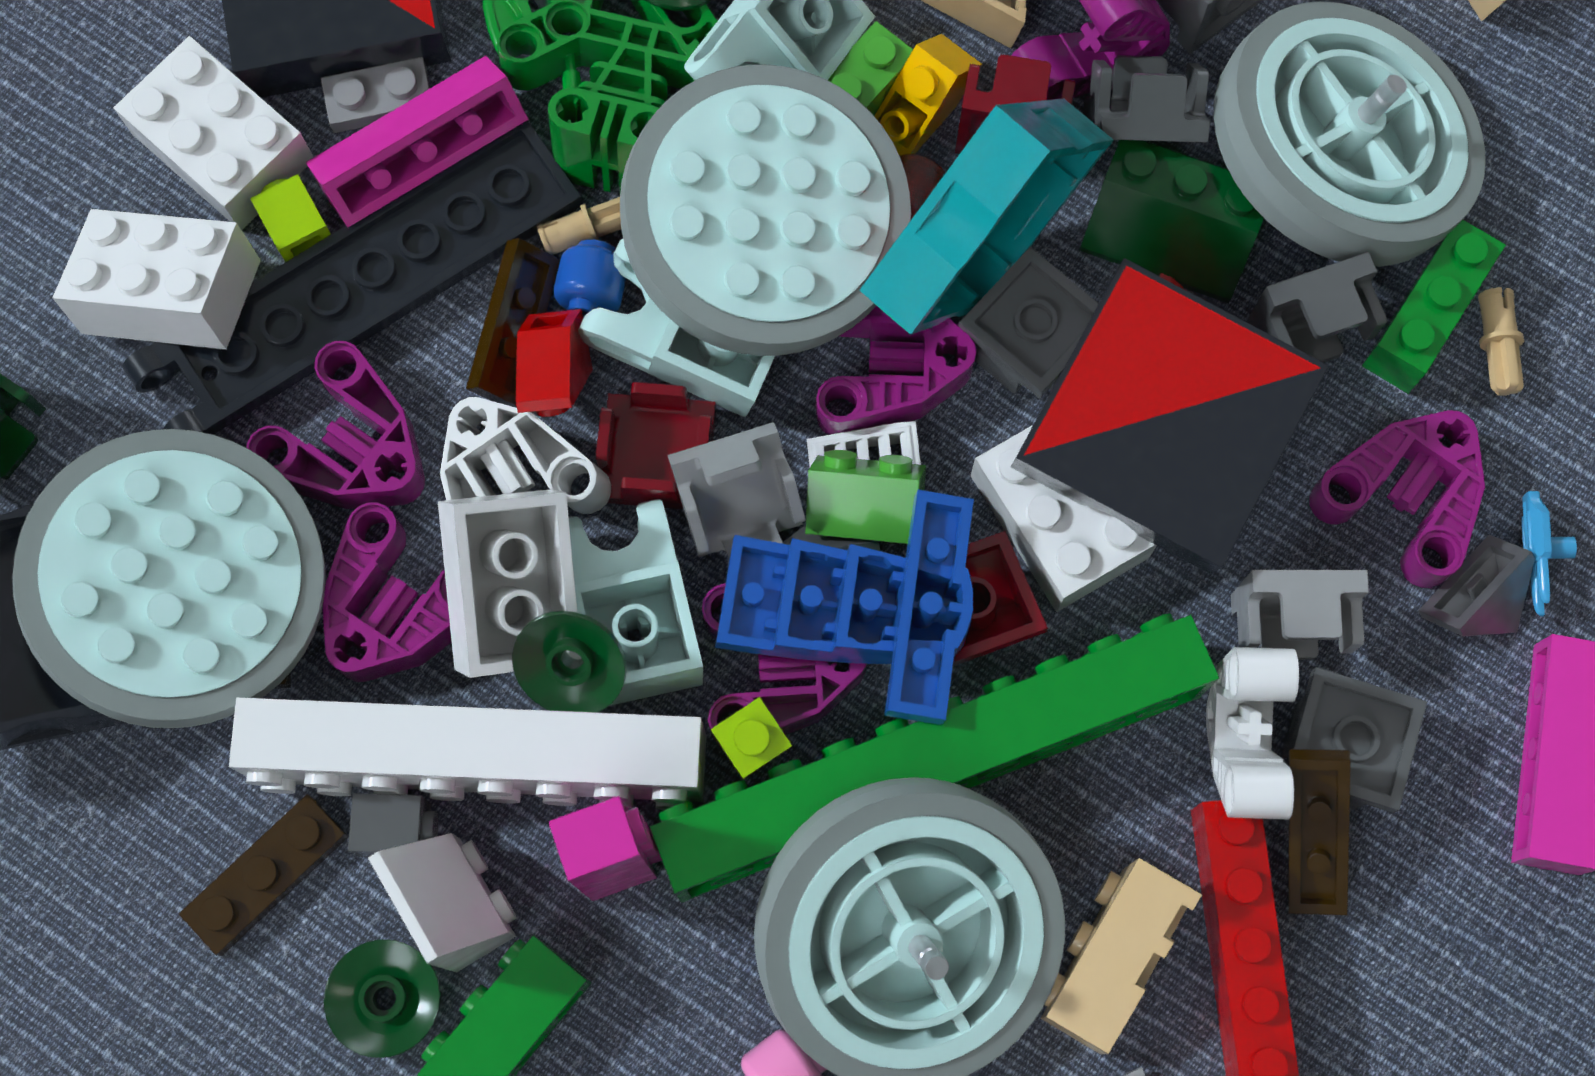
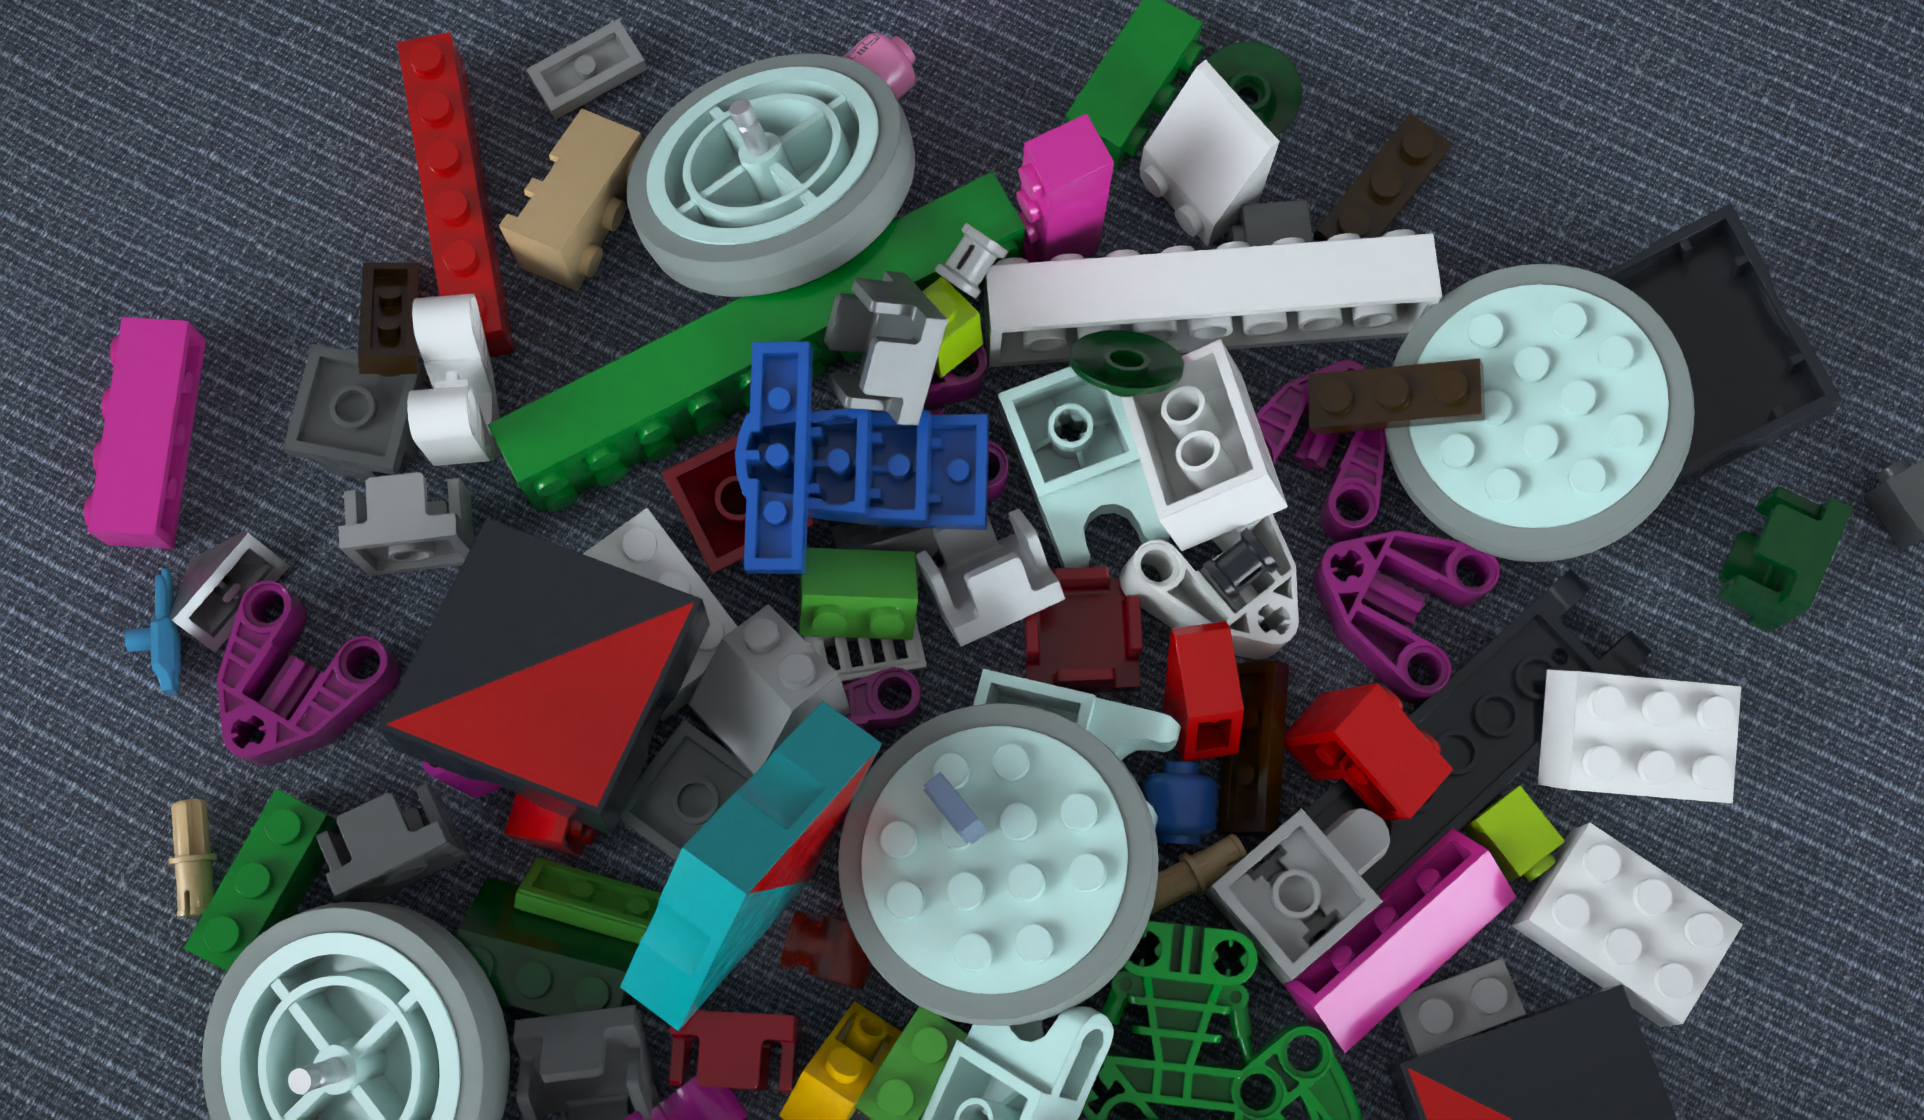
camera: 170 degrees right, 0 degrees up
none -> bright green tile [514,857,662,944]
none -> light grey slope [689,604,851,775]
none -> dark grey panel [824,271,948,426]
none -> sand blue tile [923,772,988,844]
none -> light grey bush [934,223,1008,299]
none -> black bush [1202,527,1279,603]
none -> light grey brick [1204,808,1390,984]
none -> red brick [1284,683,1453,821]
none -> dark brown plate [1309,358,1485,435]

